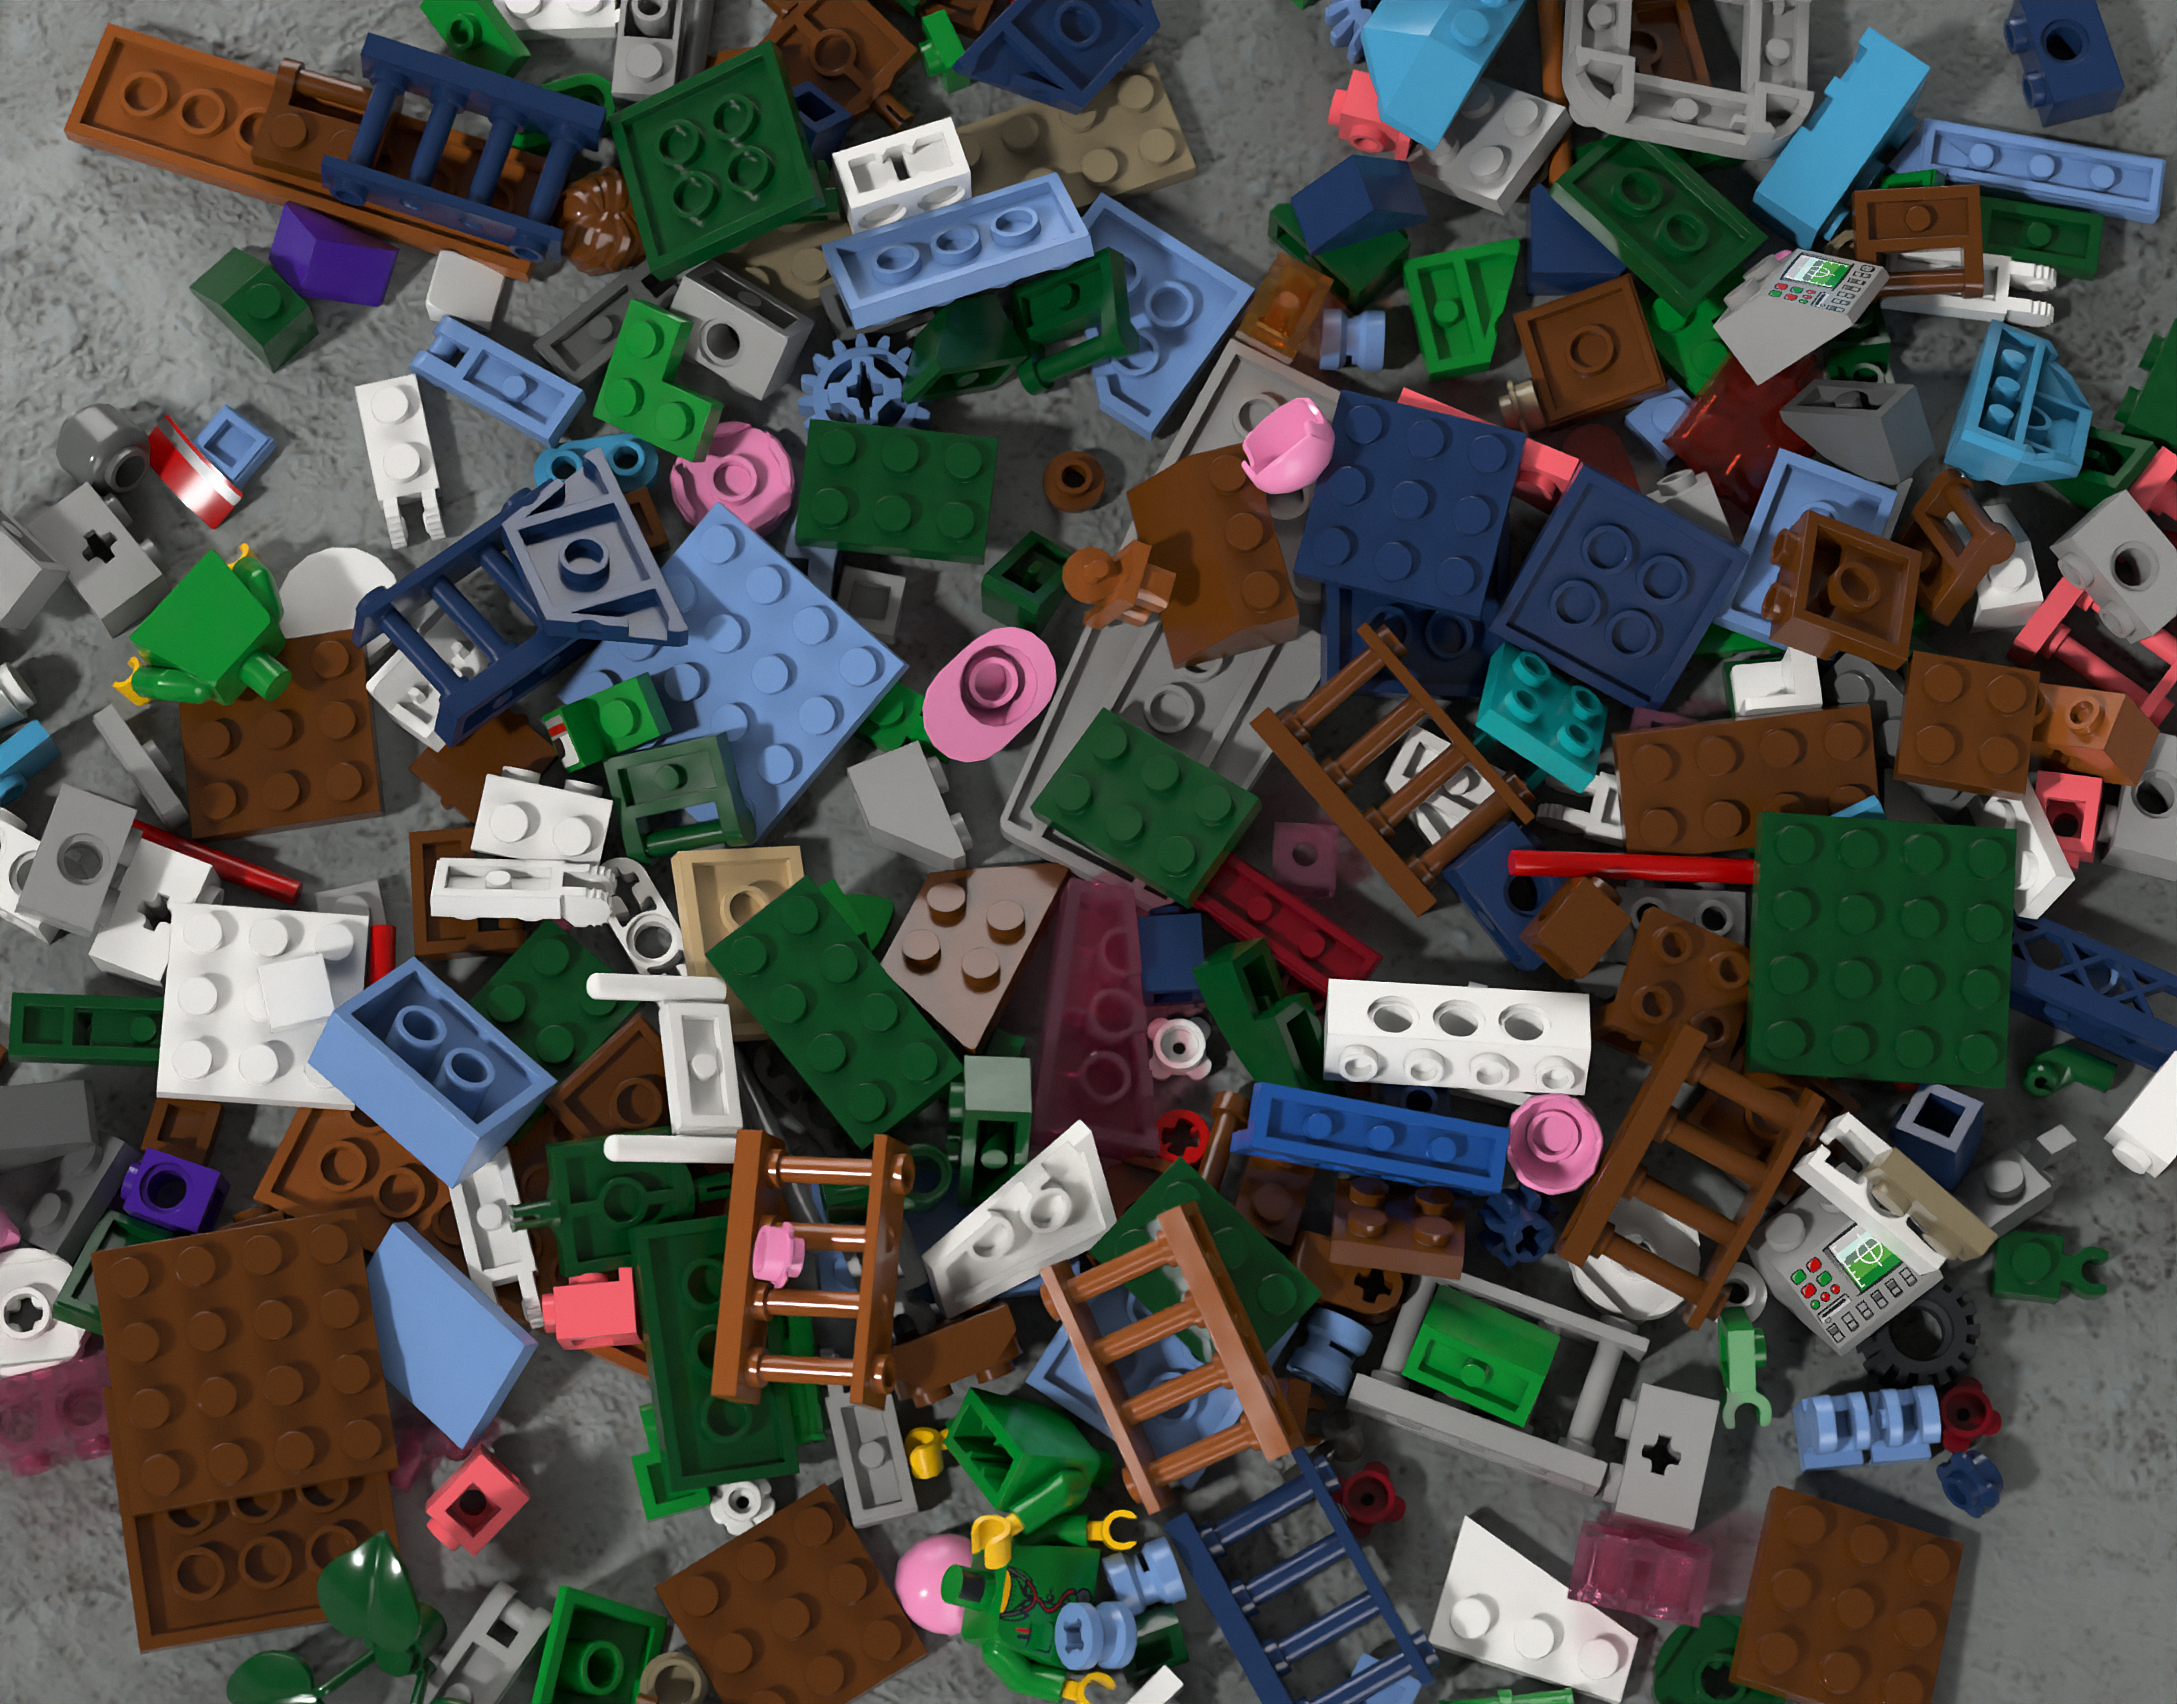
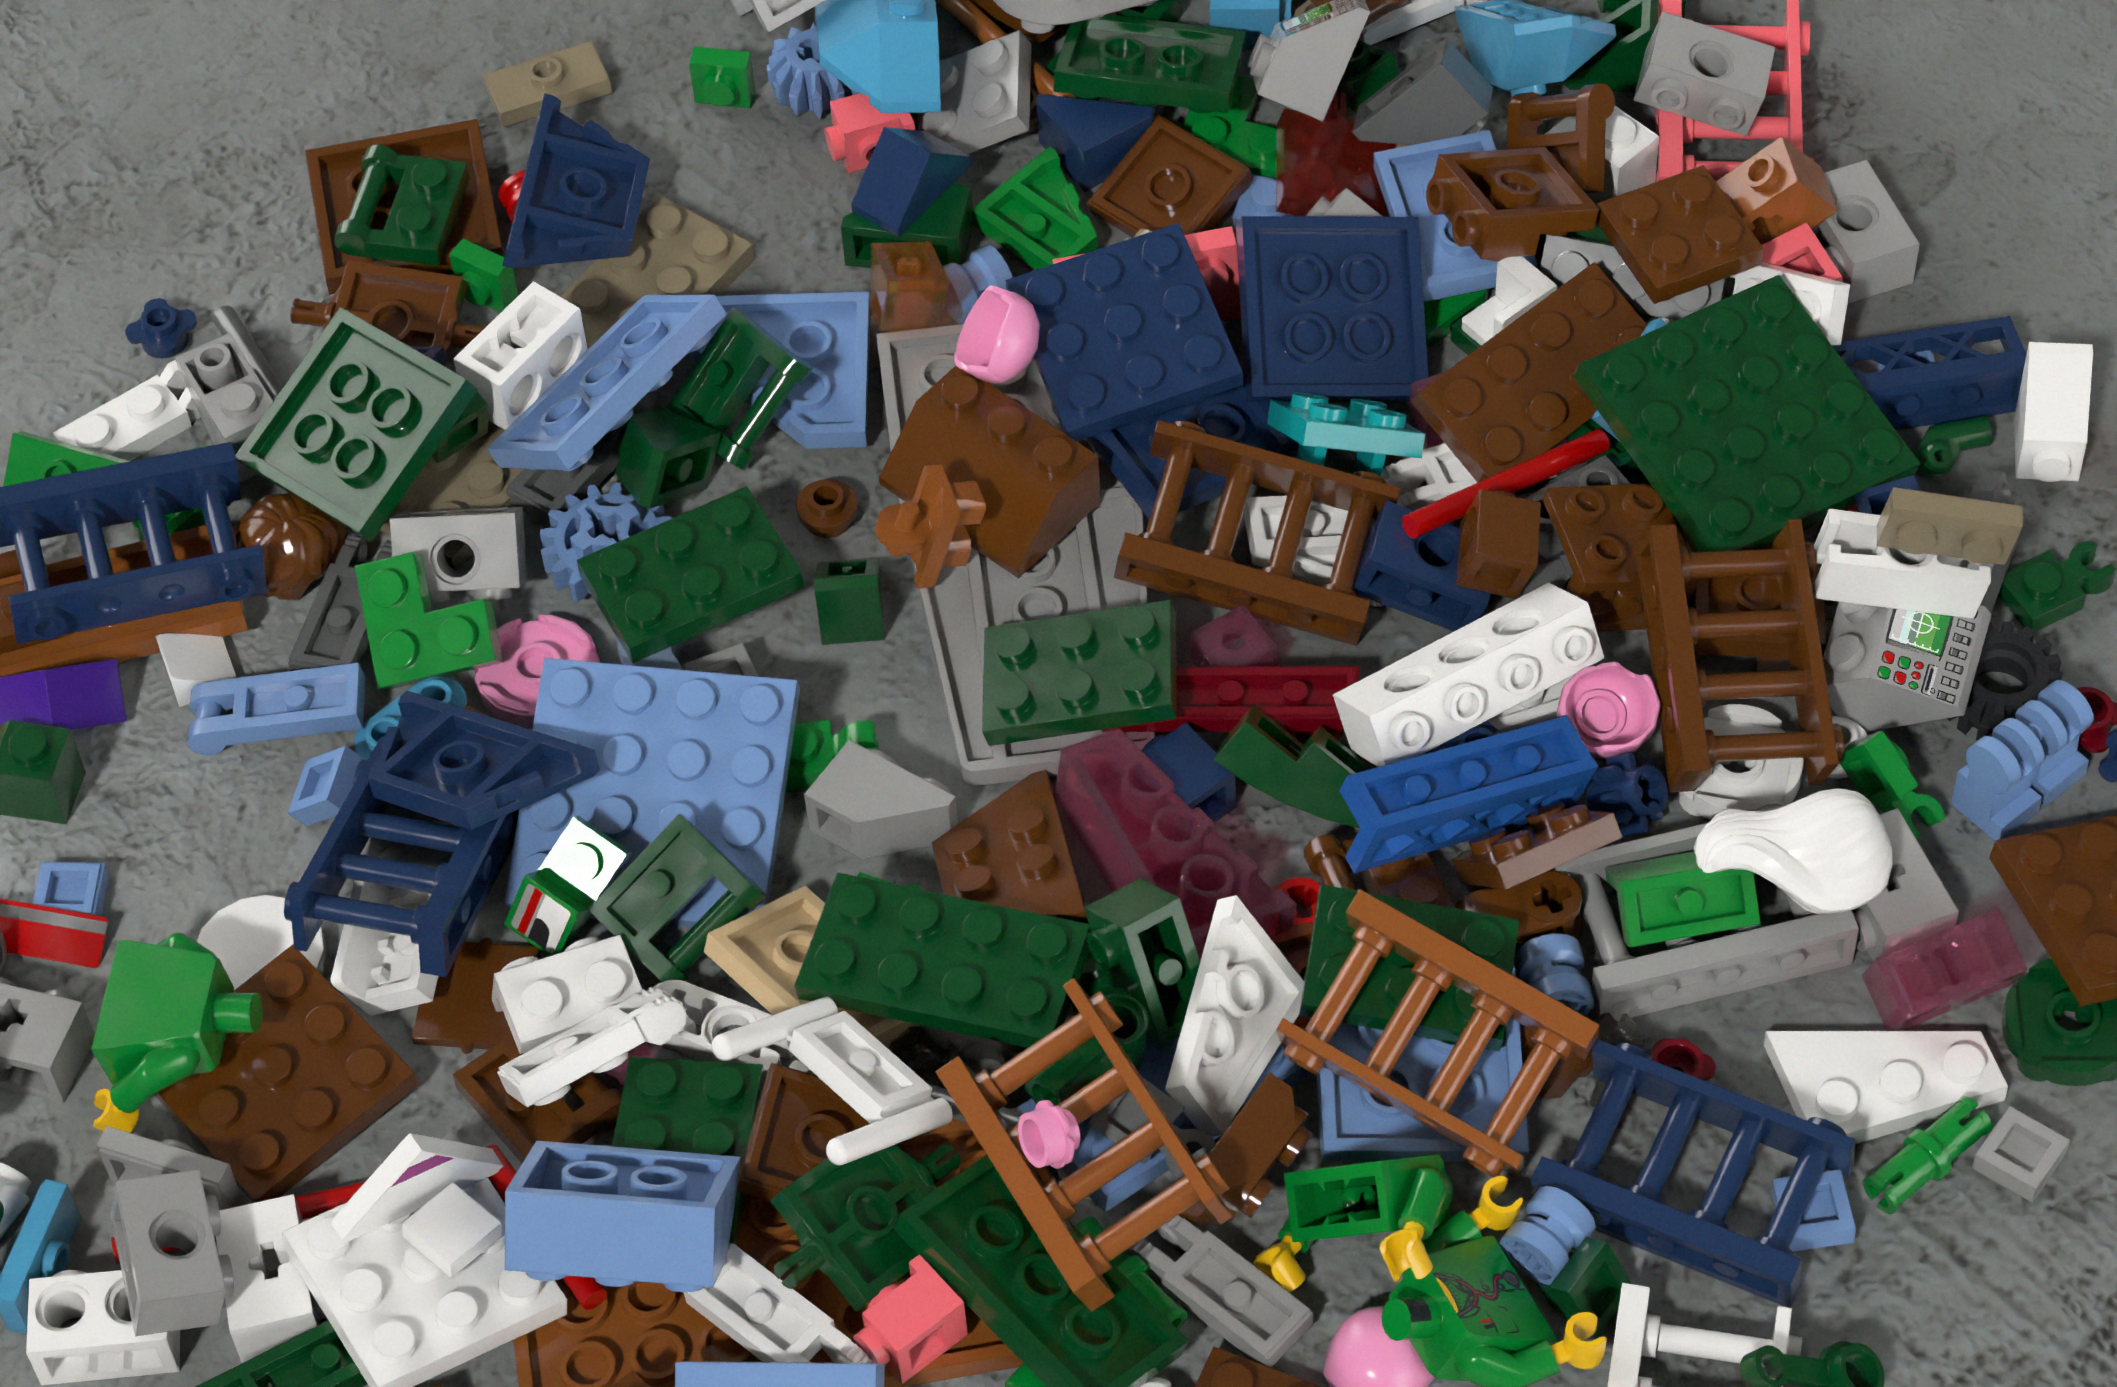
camera: 30 degrees left, 20 degrees down
white hinge [355,373,446,549] -> none
bright pink piece [922,626,1057,763] -> none
medium blue wheel [1055,1601,1137,1670] -> none
white plate [1147,1017,1211,1081] -> none
none -> medium blue plate [287,746,365,826]
none -> white tile [331,1133,503,1242]
none -> white piece [1694,788,1892,914]

